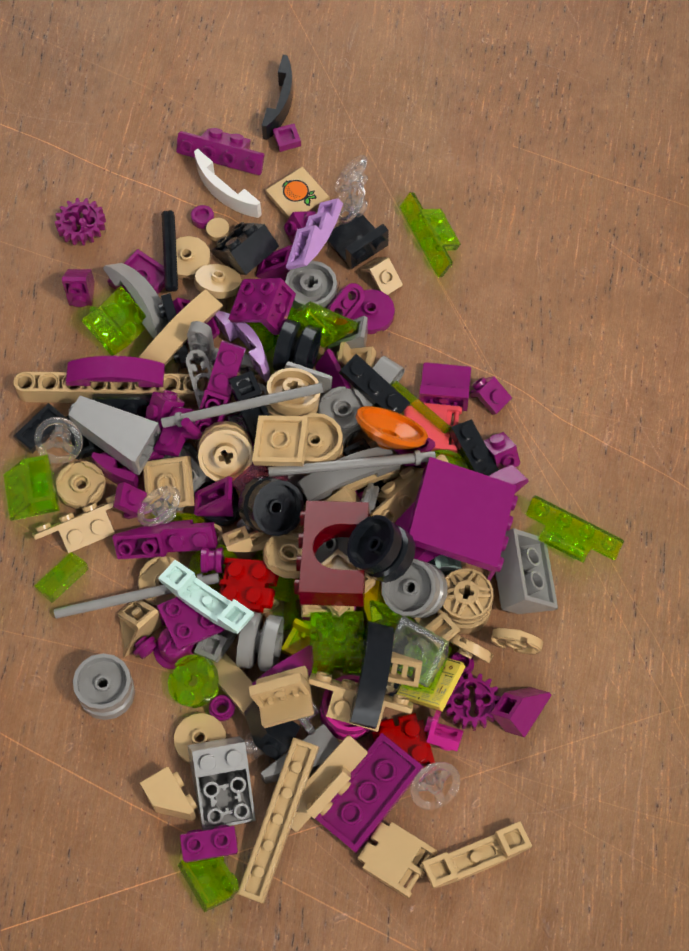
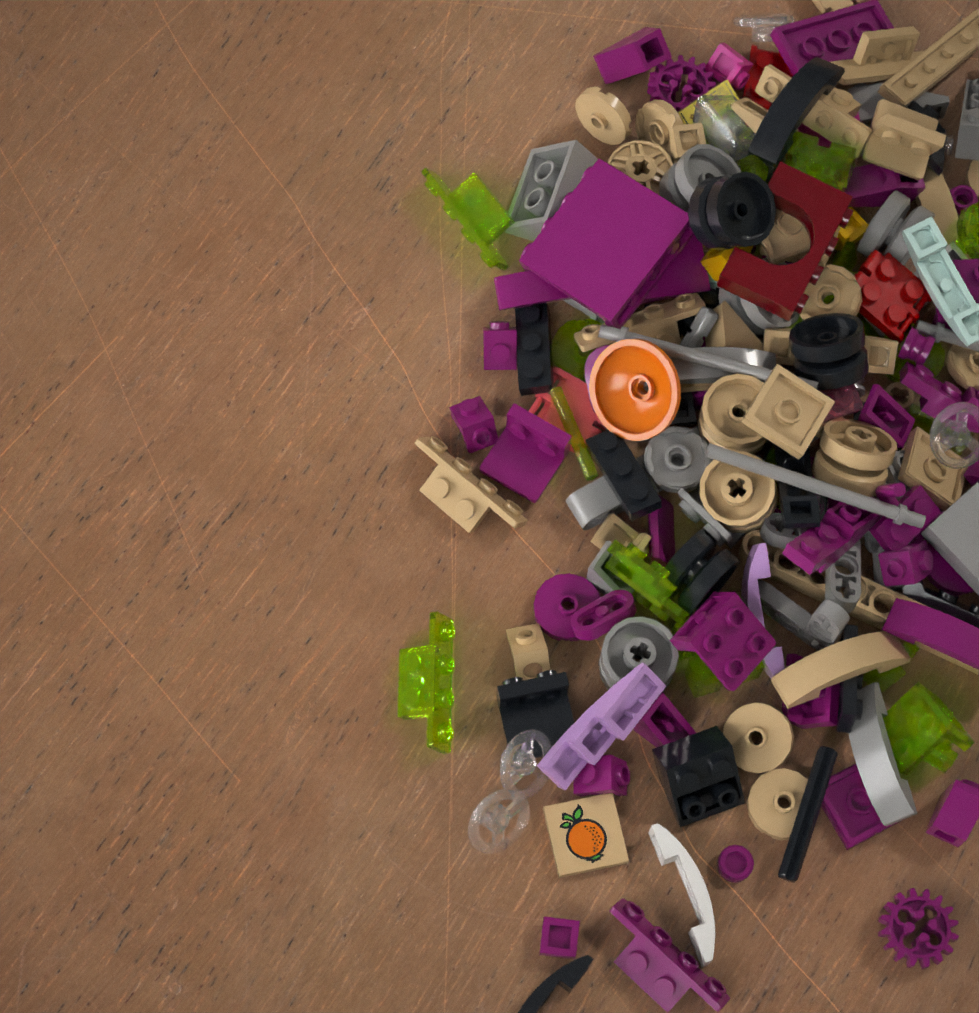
camera: 160 degrees left, 5 degrees up
tan tile [206,218,230,242] -> none
none -> tan bracket [414,436,528,533]
none -> clear neon green plate [607,540,677,598]

